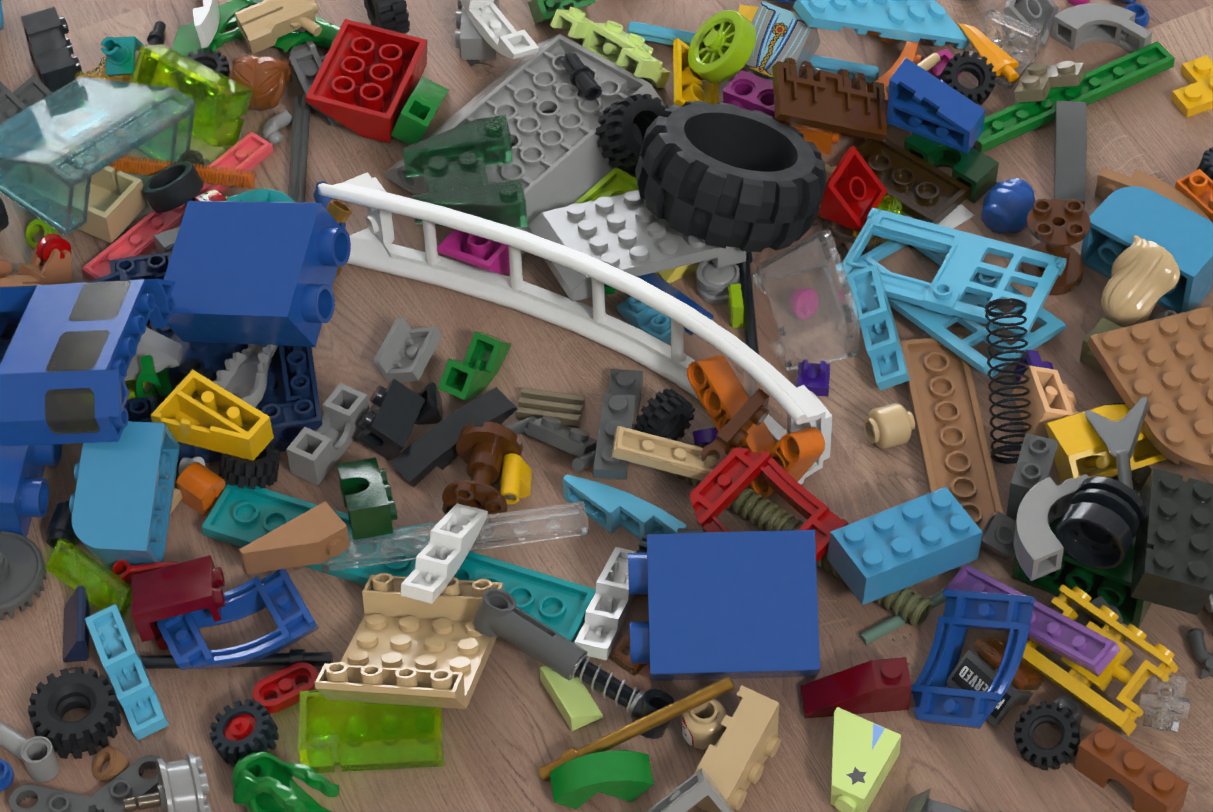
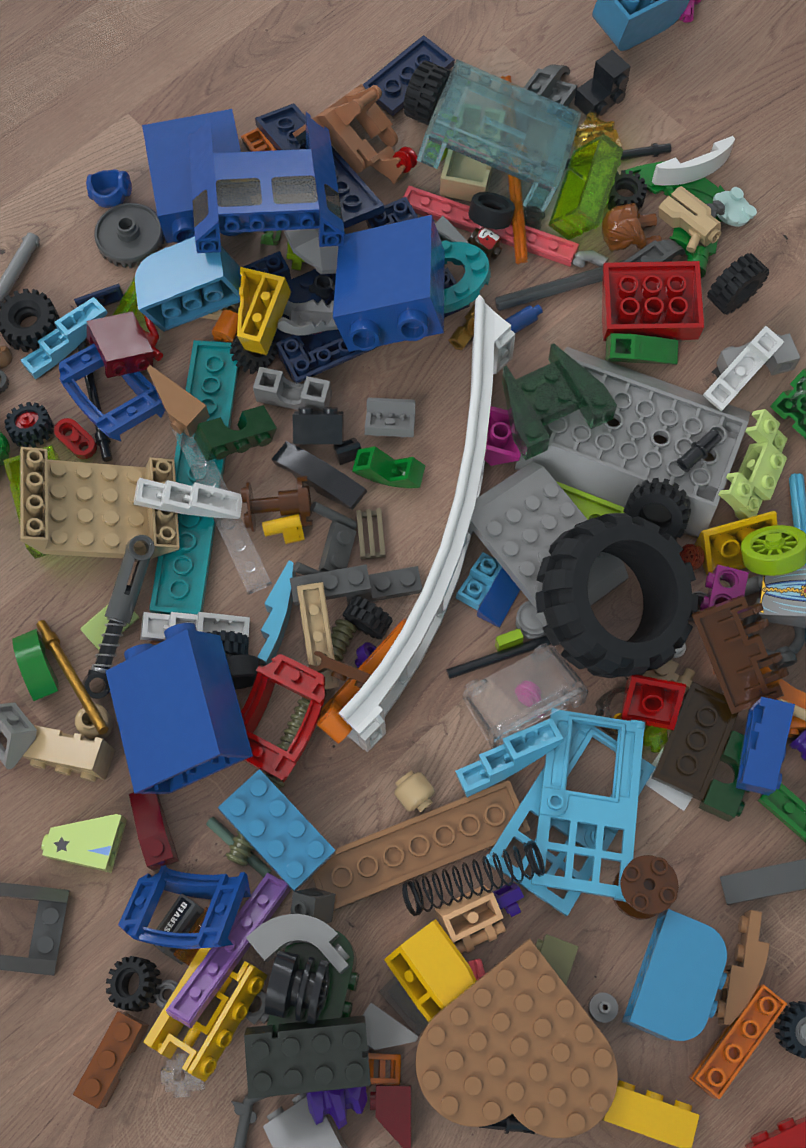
camera: 75 degrees right, 20 degrees up
teal bracket [101,36,145,76] -> none
green helmet [136,355,171,399] -> none
dark purple tile [797,359,830,396] -> none
blue hair [981,178,1036,234] -> none
dark grey panel [1006,433,1058,521] -> none
piece [1085,397,1149,489] -> none
tan piece [1101,235,1180,327] -> none

